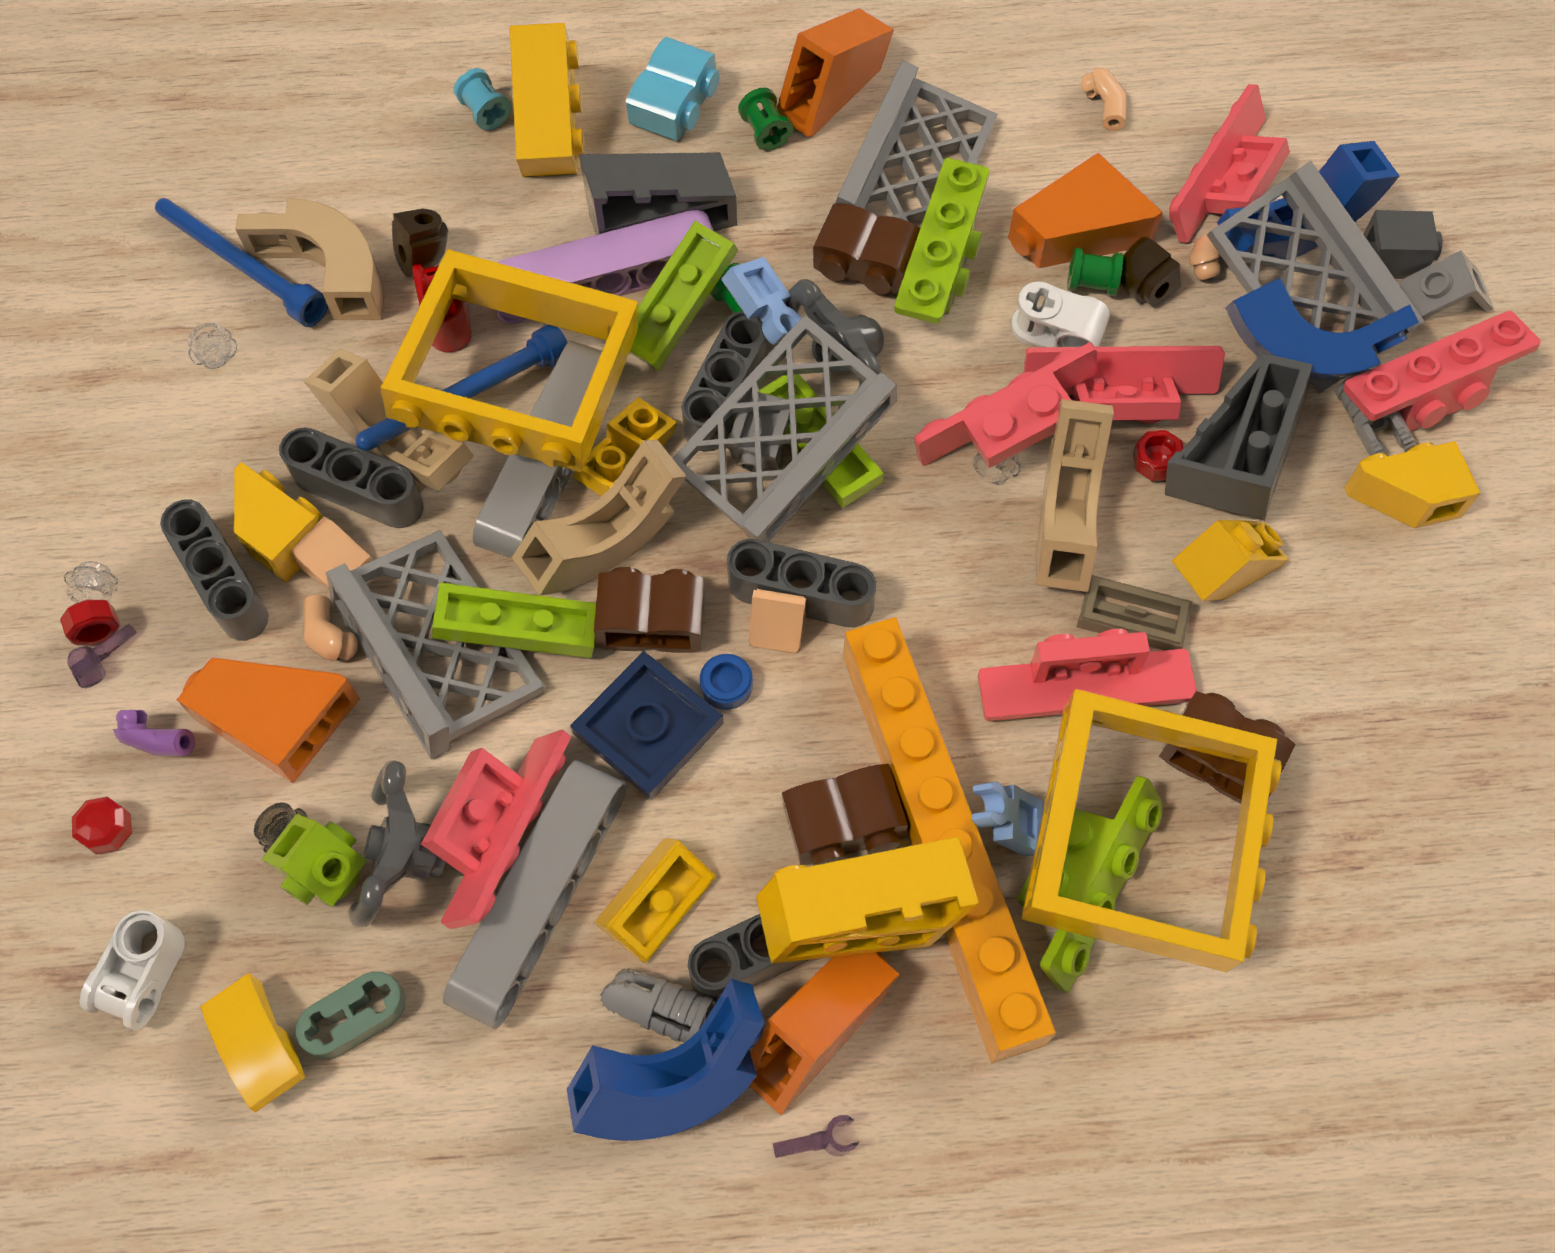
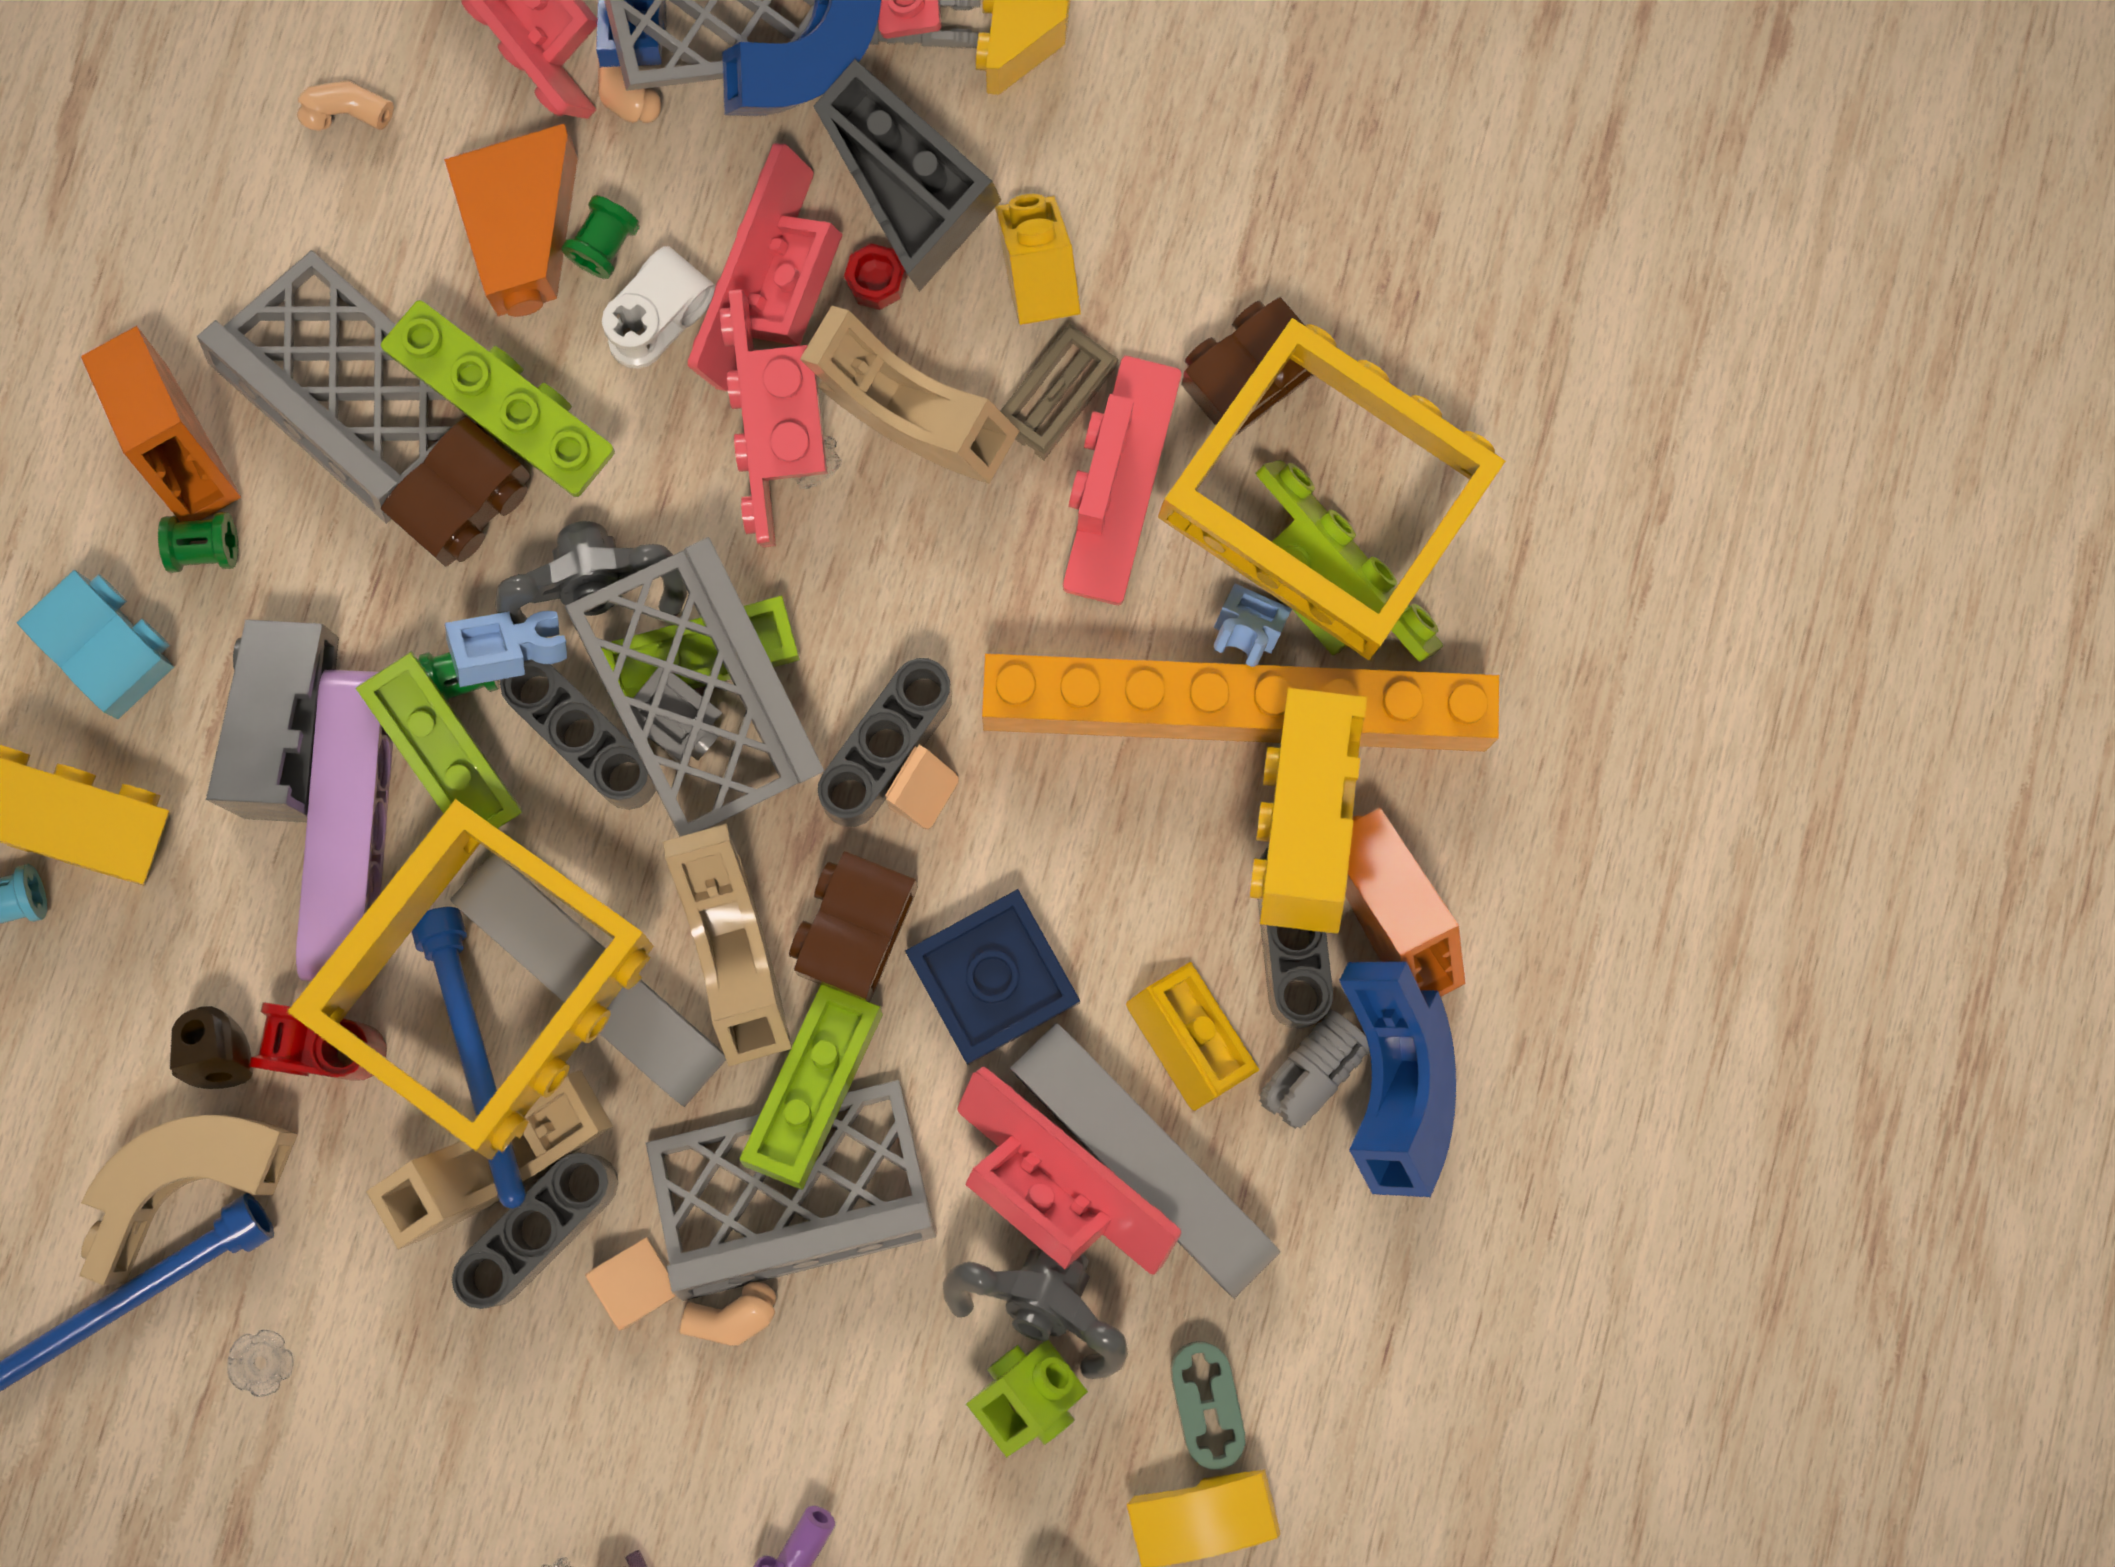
camera: 75 degrees left, 15 degrees up
dark grey beam [160,499,269,641] -> none
orange slope [176,657,360,783] -> none
yellow slope [234,462,323,583] -> none
clear smoke plate [254,802,308,853] -> none
yellow slope [574,397,677,496] -> none
blue tile [700,654,753,710] -> none
hand [773,1115,859,1158] -> none
reddish brown brick [782,763,908,866] -> none
dark brown piece [1121,237,1181,306] -> none

